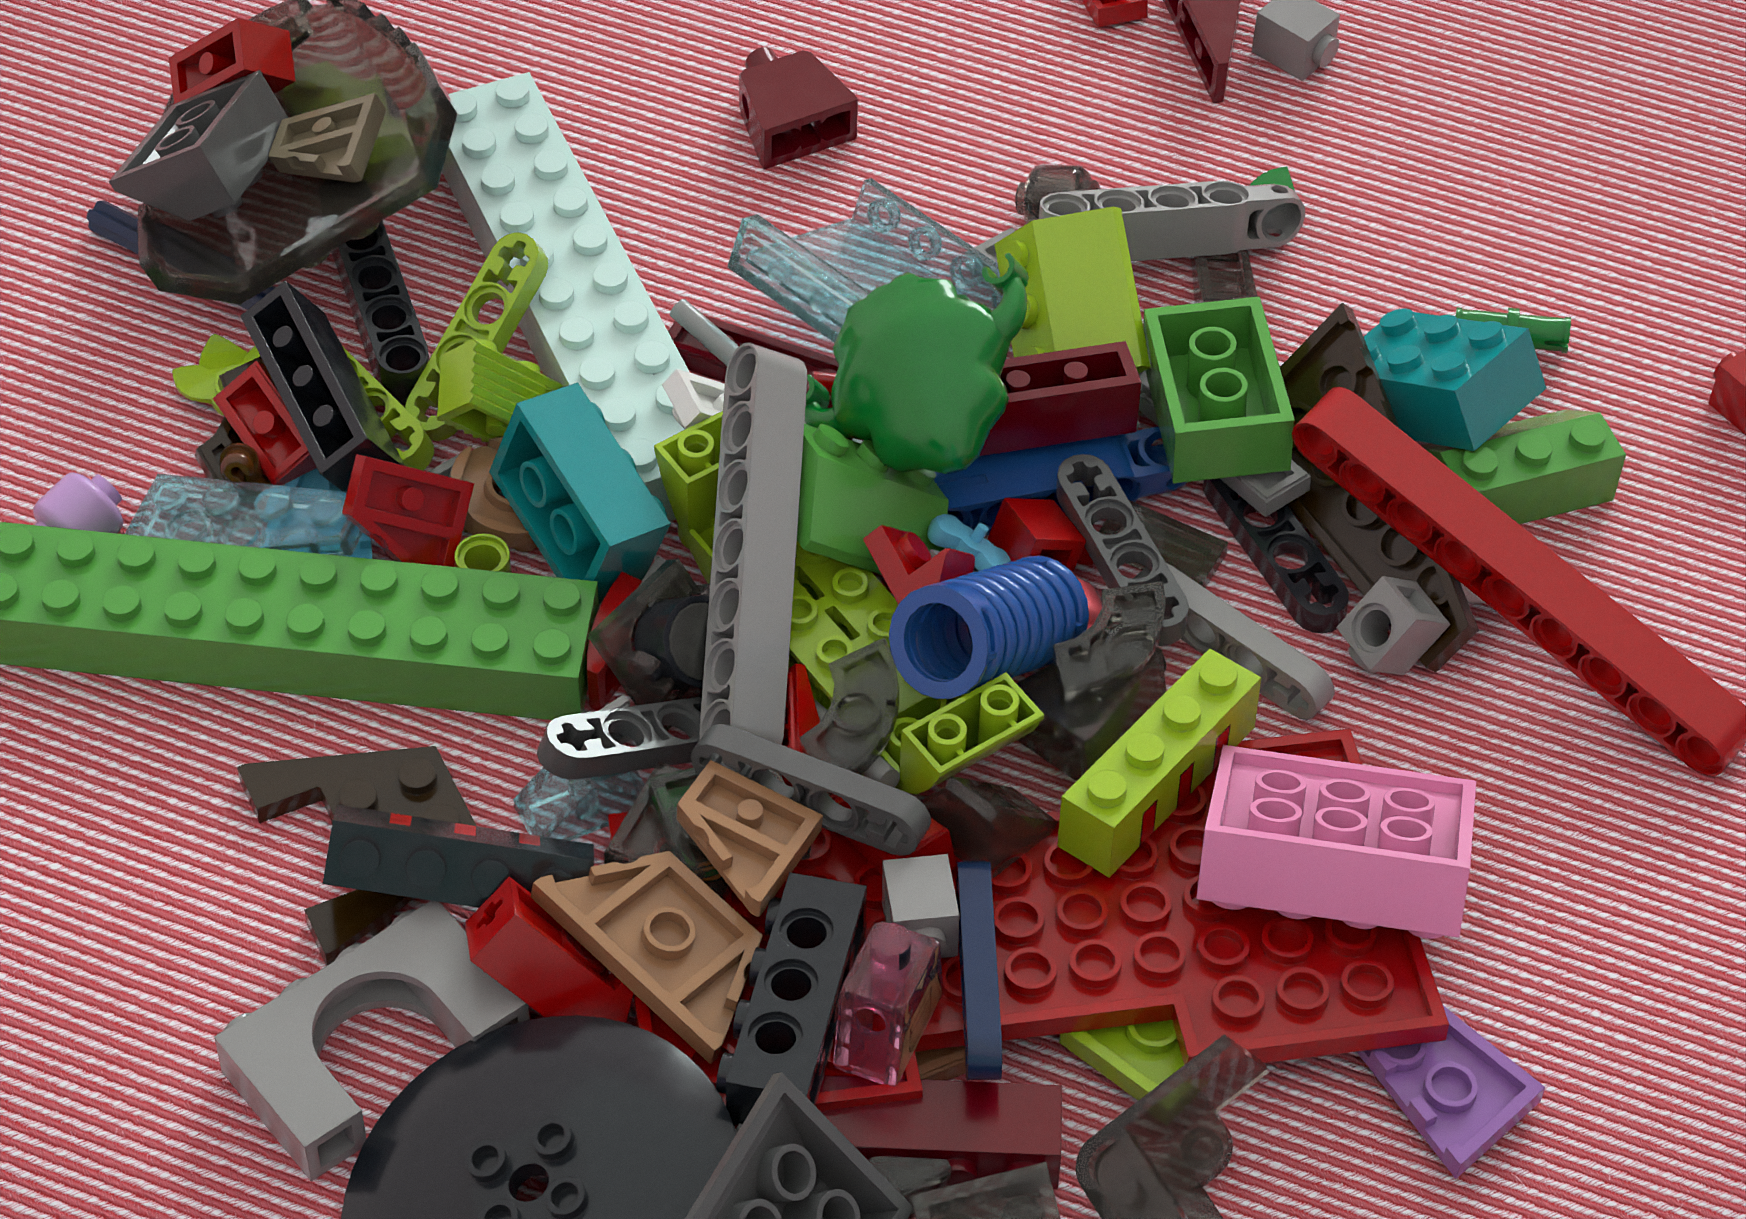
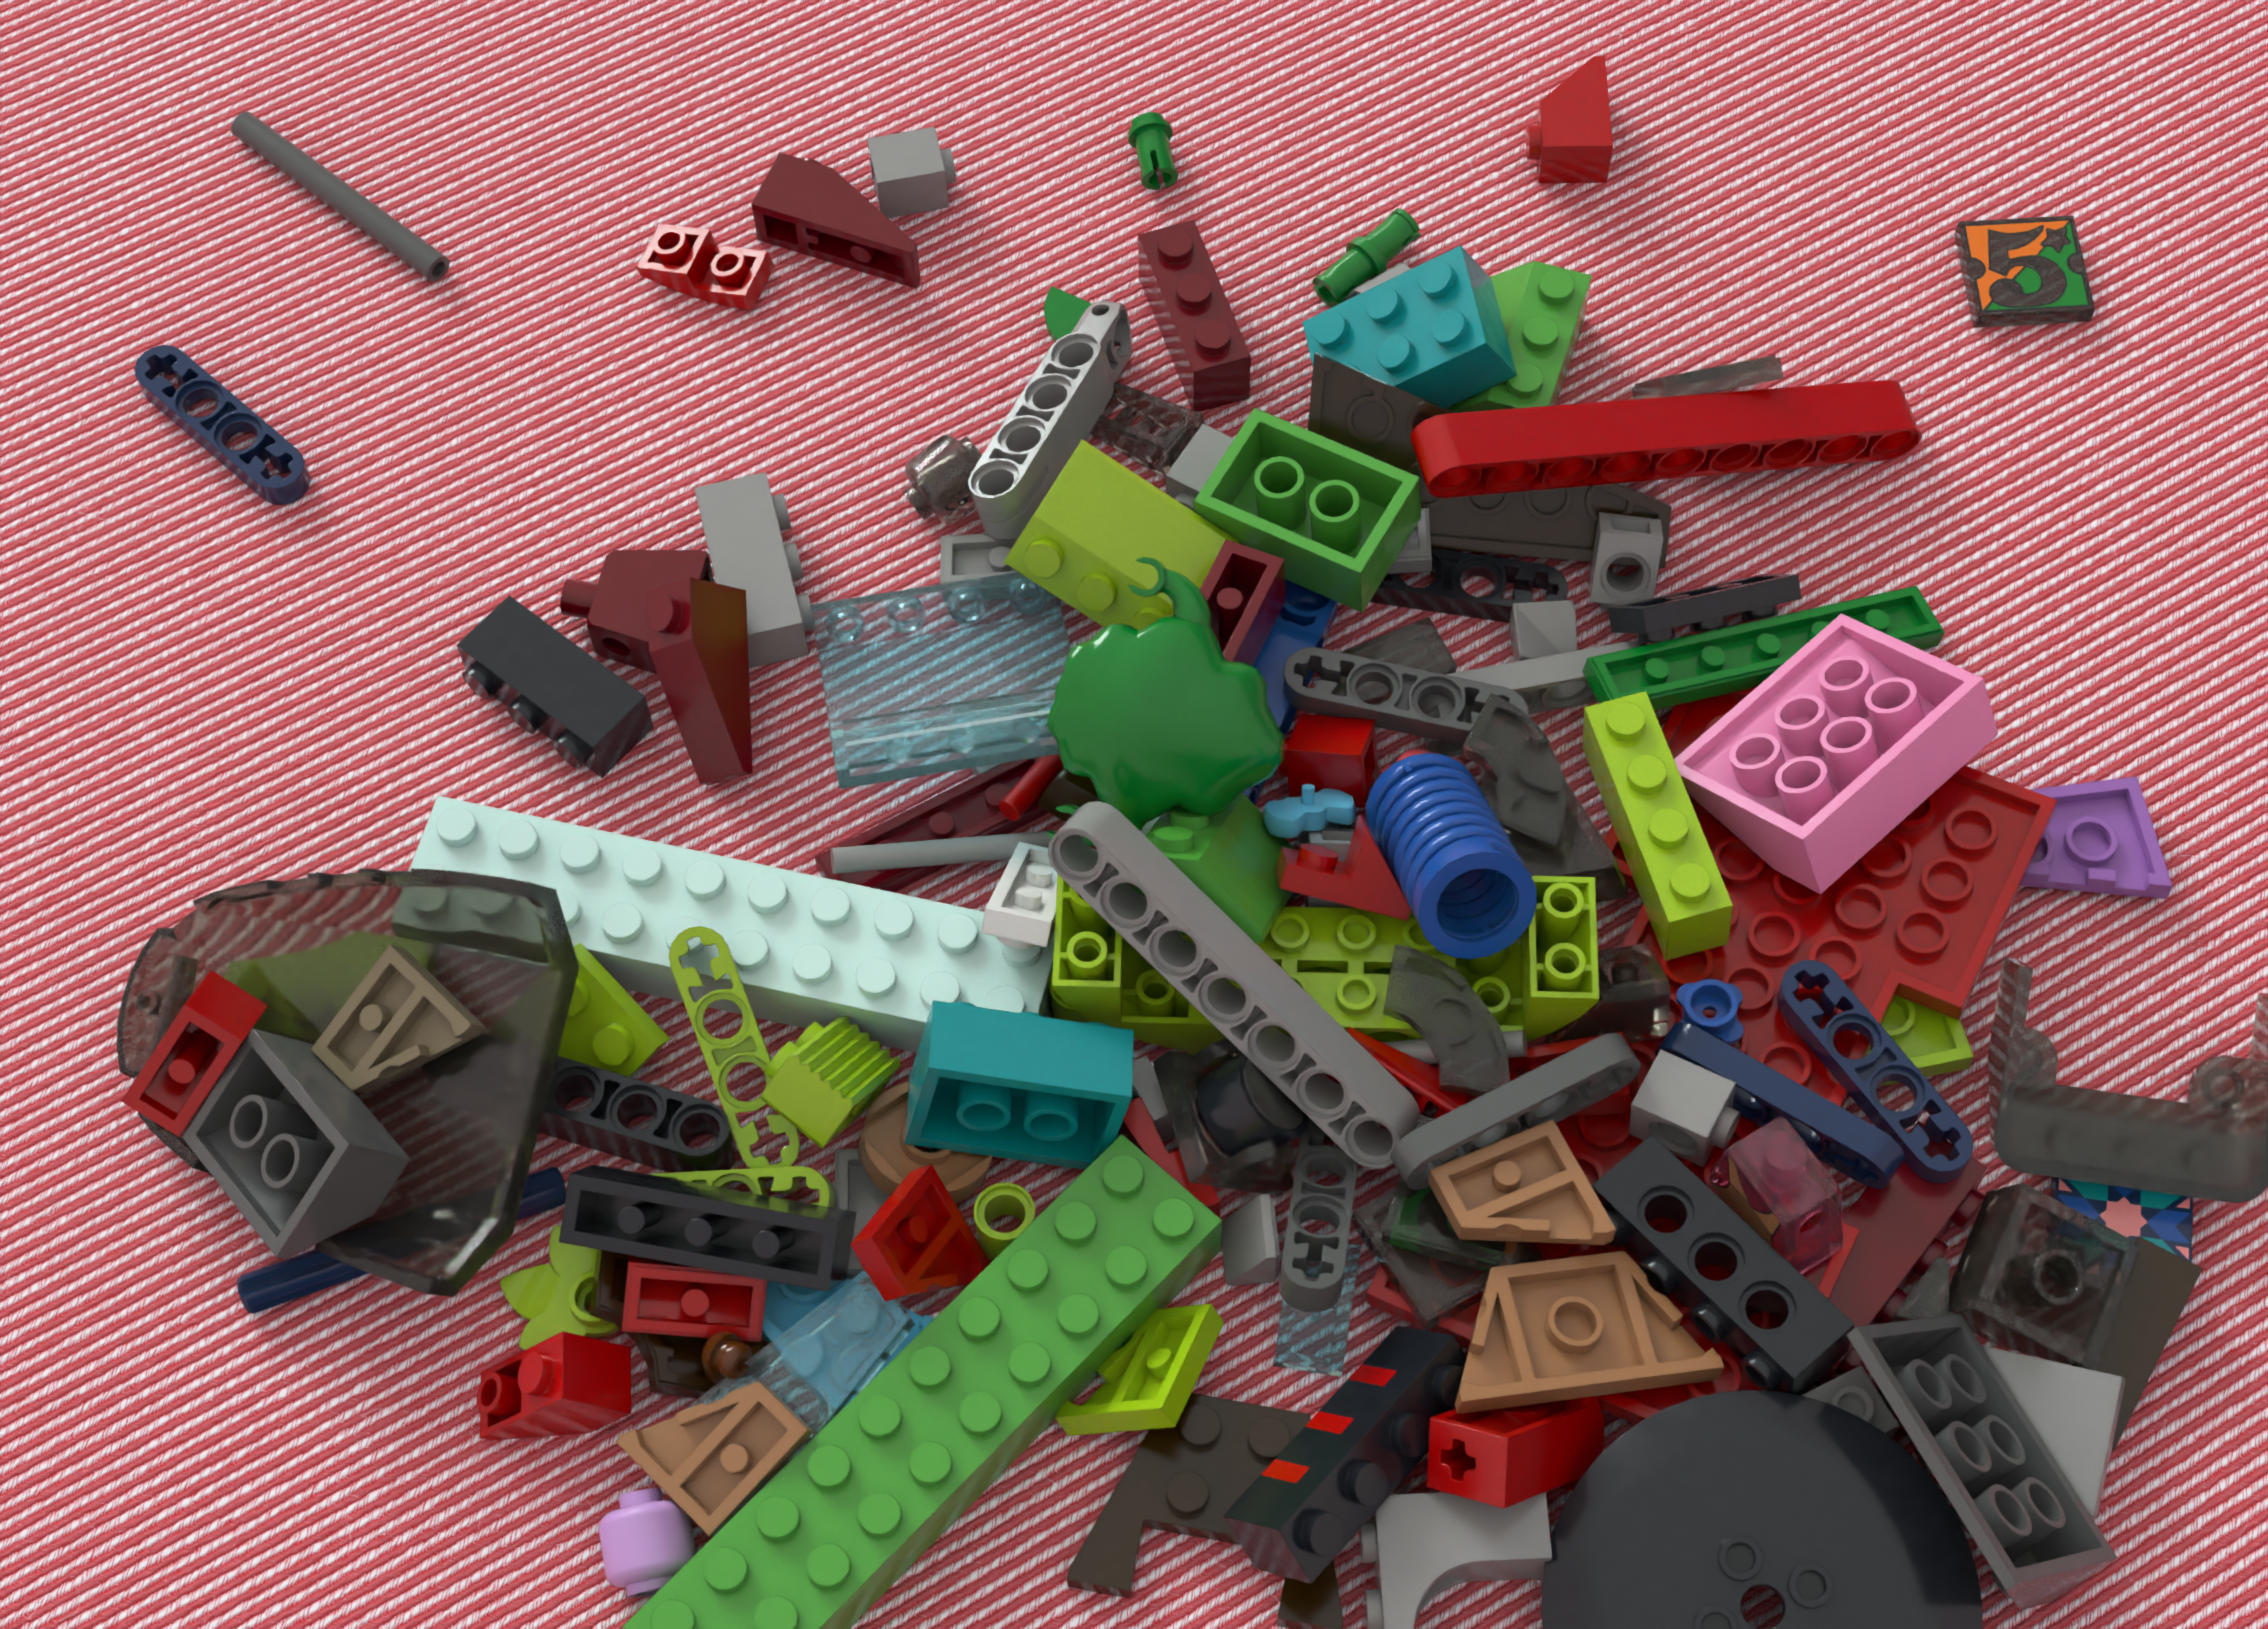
camera: 50 degrees left, 10 degrees up
none -> black brick [457,596,654,778]
none -> red slope [477,1331,631,1441]
none -> lime wing [493,942,670,1078]
none -> medium nougat wing [615,1381,814,1537]
none -> dark red slope [647,577,753,785]
none -> light grey brick [694,472,816,668]
none -> lime wing [1055,1304,1224,1436]
none -> green pin [1128,112,1178,190]
none -> dark red brick [1138,220,1251,414]
none -> light grey slope [1509,600,1577,662]
none -> green tile [1582,586,1945,710]
none -> black plate [1608,574,1802,643]
none -> clear smoke tile [1632,355,1783,399]
none -> blue plate [1676,979,1744,1045]
none -> dark blue beam [1777,960,1974,1183]

